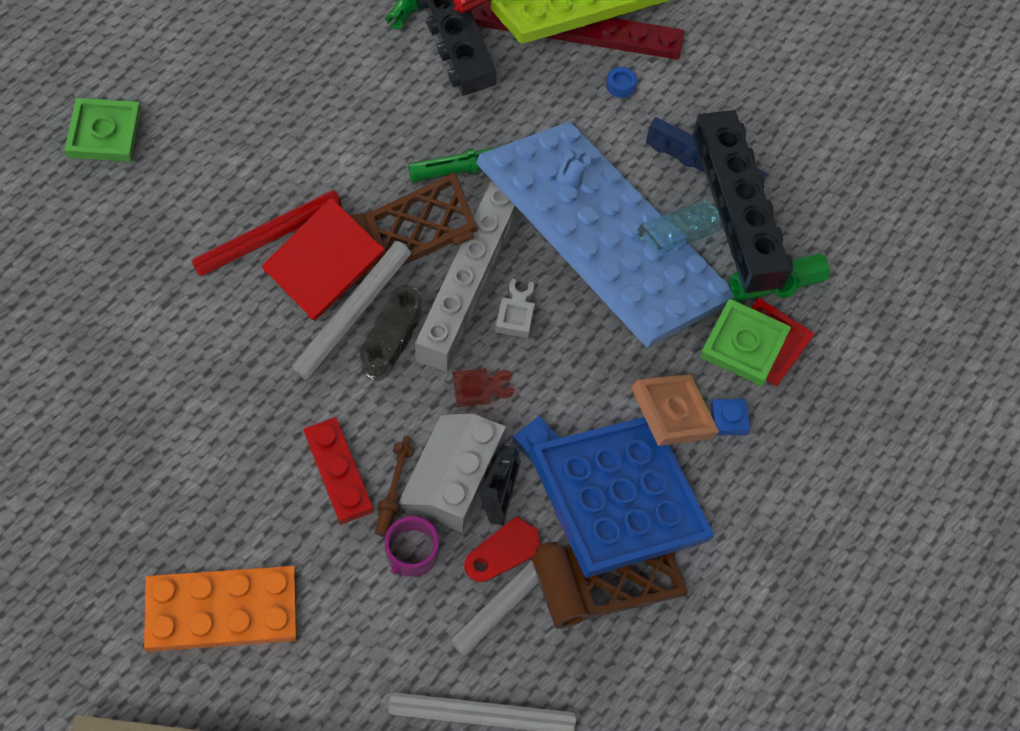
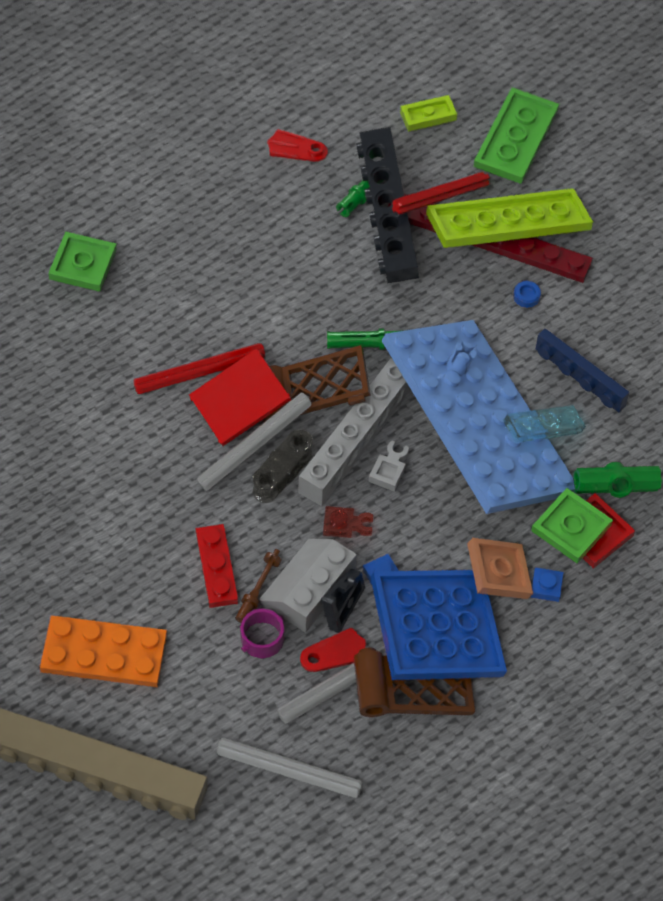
camera: 15 degrees right, 5 degrees down
black brick [692,110,793,293] -> none

